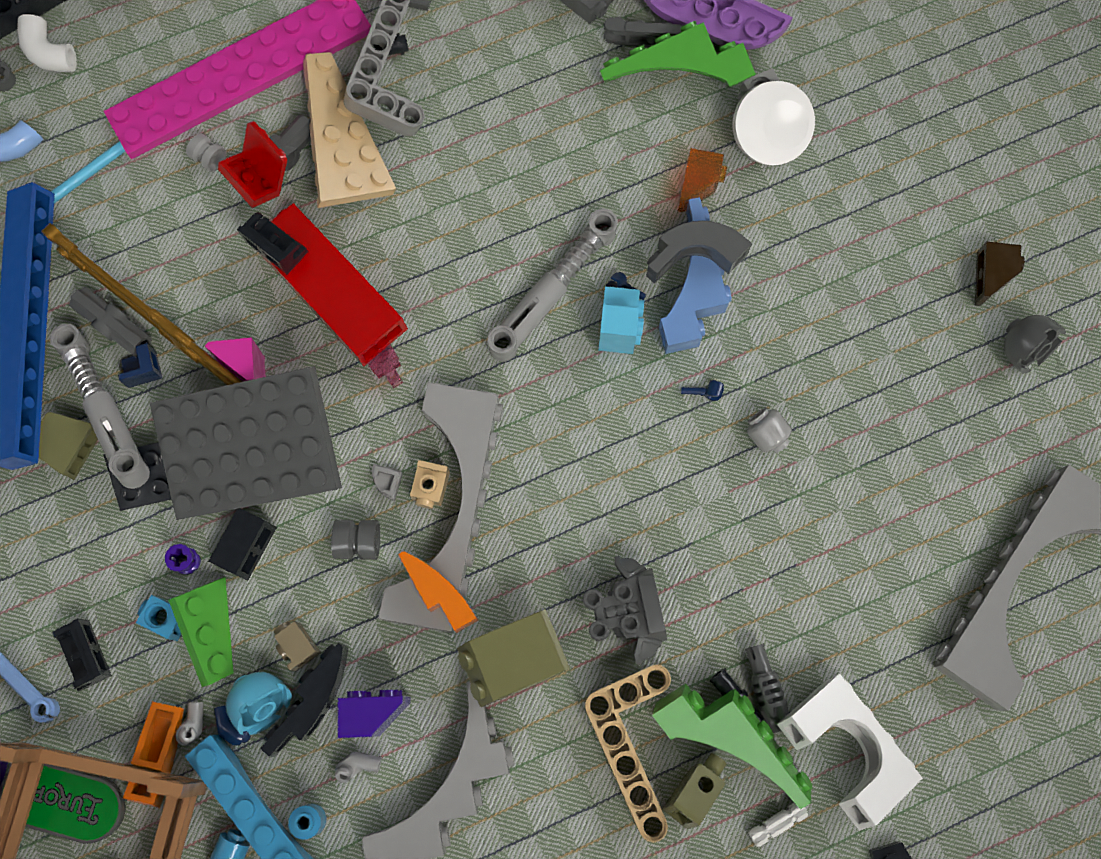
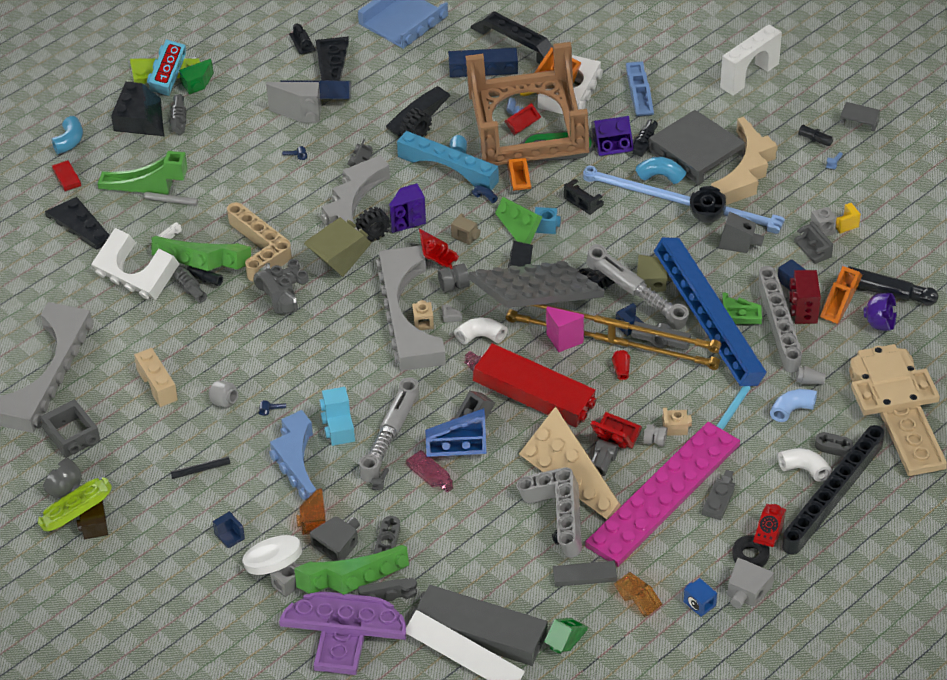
camera: 160 degrees right, 30 degrees down
dark purple bush [165,544,201,575] -> none
light grey arm [176,702,204,746] -> none
medium azure cylinder [226,672,292,735] -> none
black hinge [237,212,309,275] -> none
black slope [260,643,348,757] -> none
dark azure brick [288,803,327,840] -> none
orange slope [398,551,479,633] -> none
dark blue hand [606,272,647,300] -> none
dark grey arch [646,221,752,284] -> none
olive torso [661,753,727,829] -> none
none -> lime tile [38,477,112,531]
none -> dark grey window [40,399,100,458]
none -> tan arch [134,348,178,407]
none -> black bar [170,456,230,479]
none -> dark blue panel [212,511,245,548]
none -> dark grey torso [310,517,360,561]
none -> black tyre [355,207,391,242]
none -> dark grey hand [372,468,389,490]
none -> dark grey beam [373,516,400,554]
none -> clear pink hinge [406,450,453,493]
none -> red hinge [419,229,459,269]
none -> blue wedge [425,408,487,457]
none -> white cylinder [454,317,508,345]
none -> dark grey slope [454,390,496,420]
none -> red cone [611,350,631,380]
none -> tan brick [662,408,692,436]
none -> dark grey hinge [702,470,735,520]

